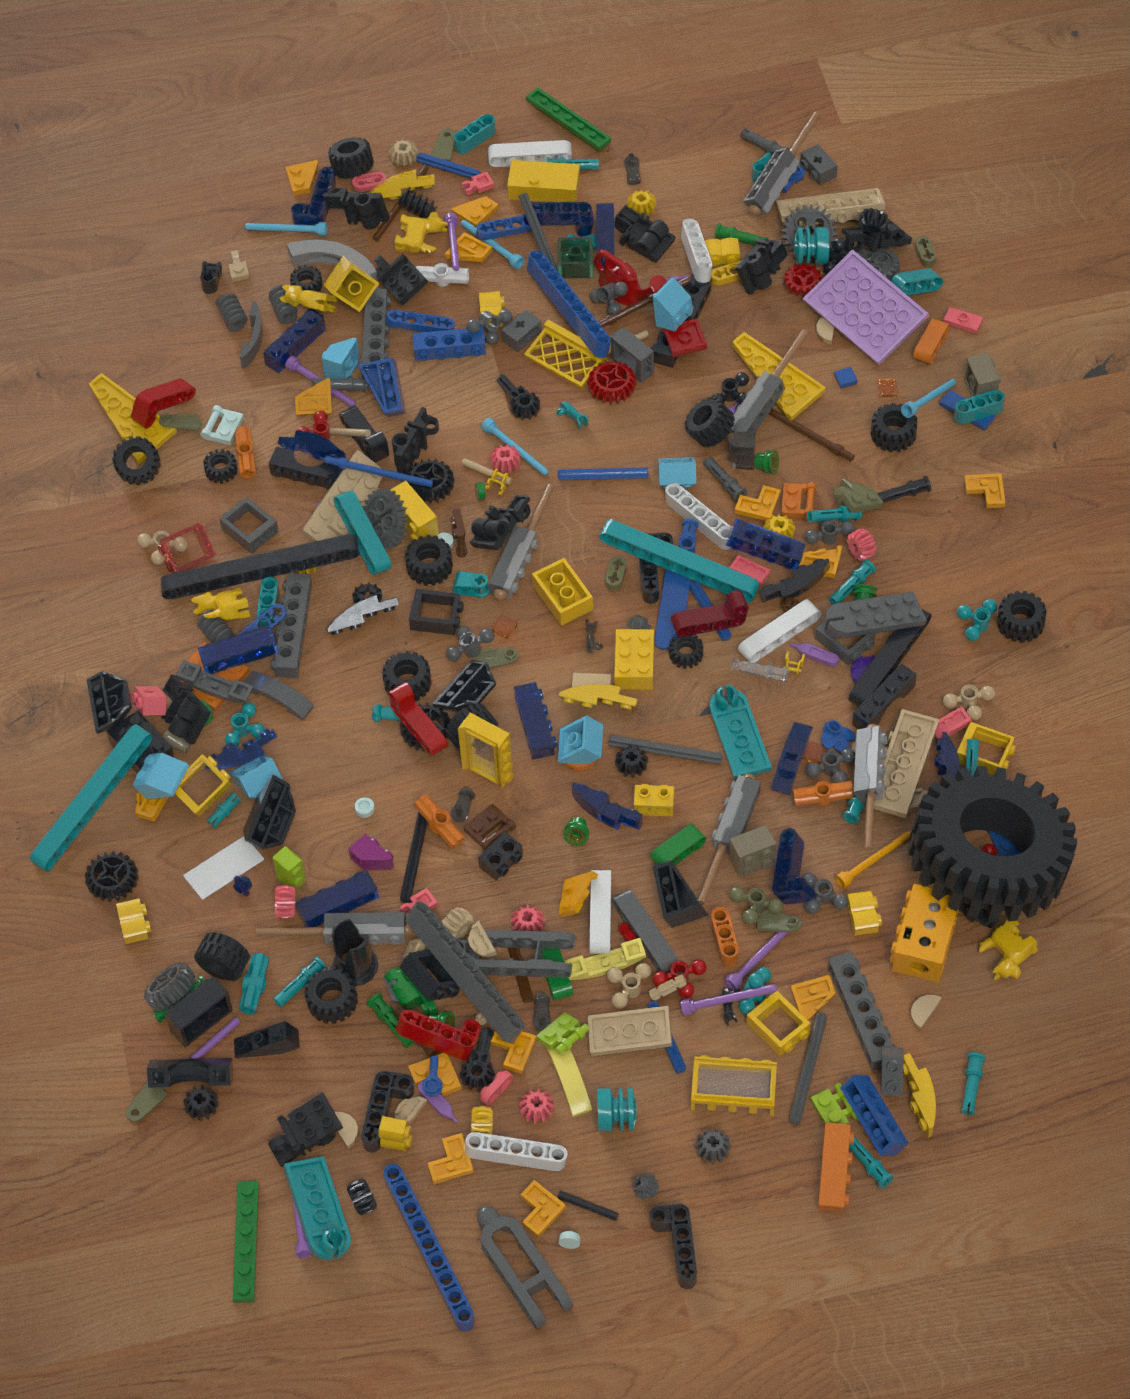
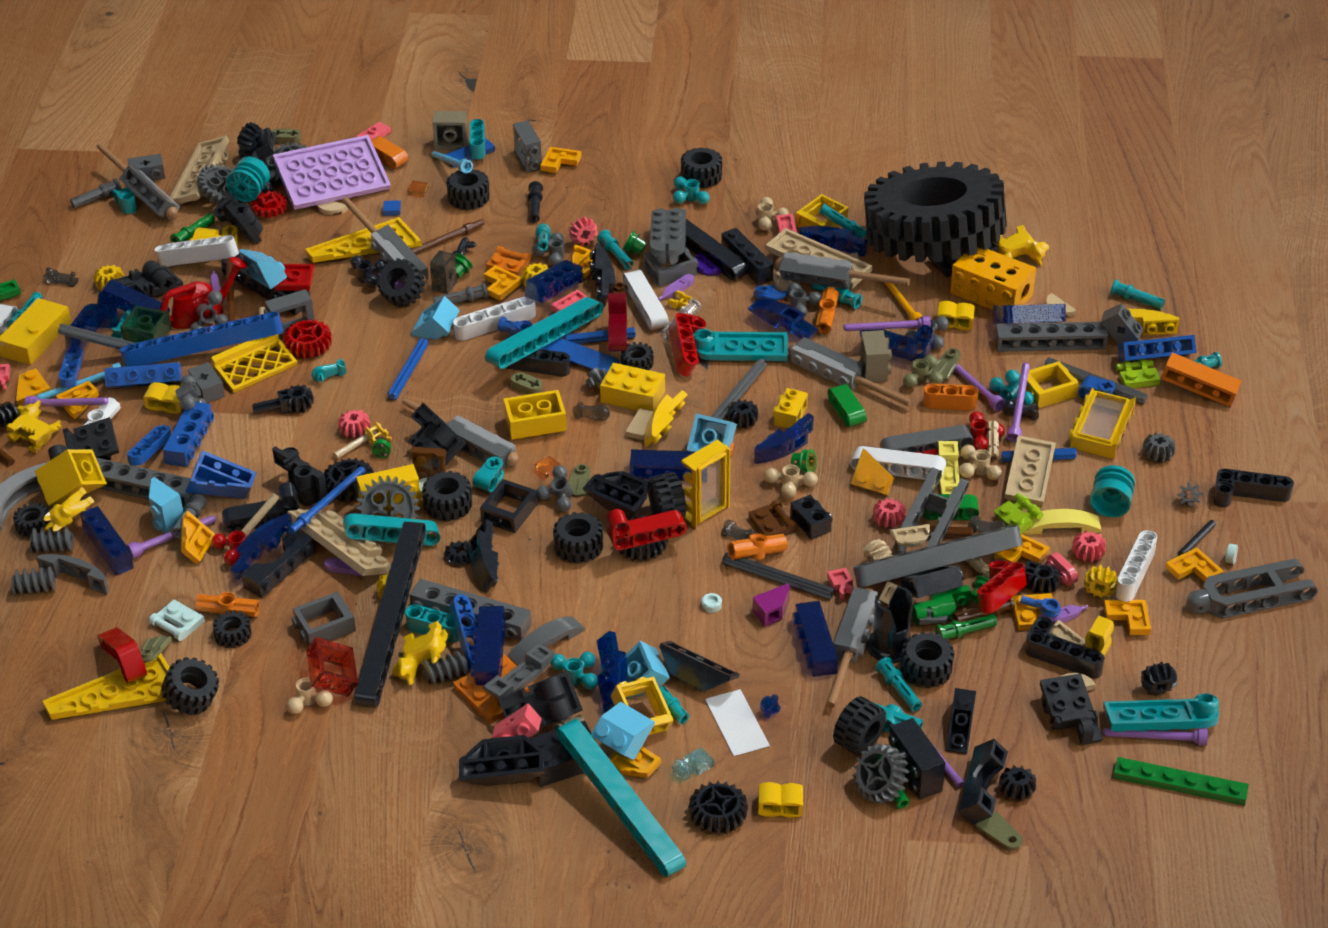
camera: 75 degrees left, 15 degrees down
lime brick [273,846,306,889] -> none
coral gear [275,885,295,919] -> none
teal piece [372,704,401,722] -> none
blue beam [383,1163,475,1332] -> none
medium azure piece [481,417,548,475] -> none
black wedge [653,861,708,928] -> none
light orange wing [790,975,836,1020] -> none
olive plate [833,478,883,513] -> none
teal beam [891,268,943,295] -> none
none -> blue brick [104,362,183,389]
none -> black piece [452,237,476,257]
none -> dark grey window [513,120,542,172]
none -> red beam [668,313,706,377]
none -> clear light blue plate [672,747,714,780]
none -> tan piece [764,465,818,498]
none -> medium lavender piece [843,316,931,331]
none -> clear blue beam [993,304,1066,324]
none -> blue piece [1078,376,1115,399]

